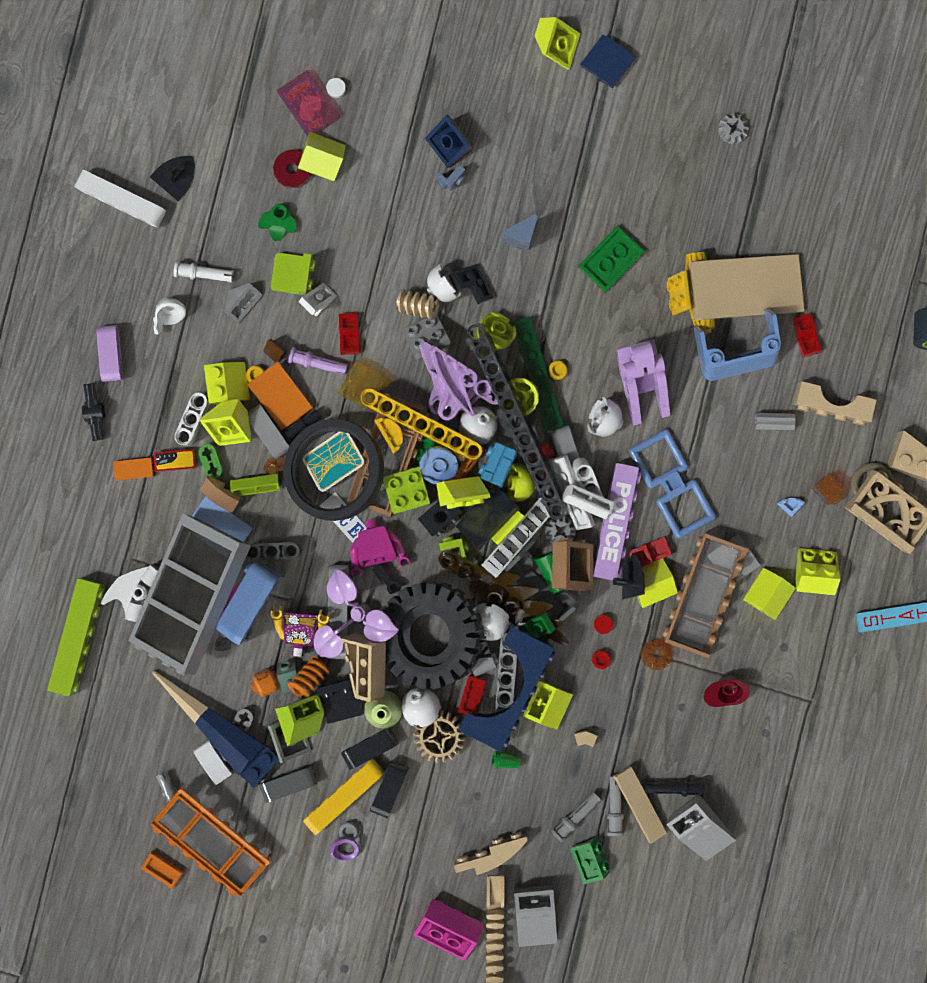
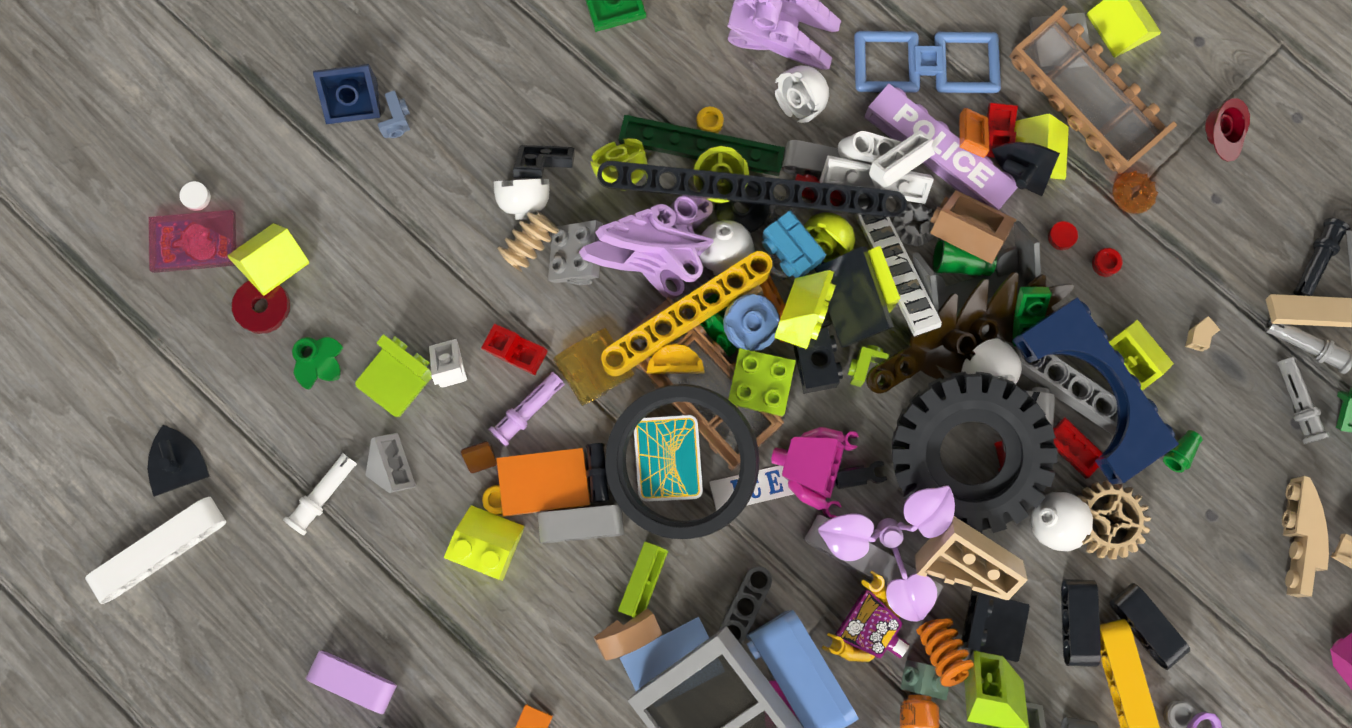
camera: 65 degrees left, 10 degrees down
white hat [153,297,186,335] -> none
slope [153,449,196,472] -> none
white beam [175,393,210,446] -> none
neon yellow slope [199,399,252,446] -> none
bright green beam [199,444,223,479] -> none
clear orange hinge [263,458,280,475] -> none
yellowish green cone [364,690,402,729] -> none
sand blue slope [501,214,538,250] -> none
none -> orange tile [959,108,989,158]

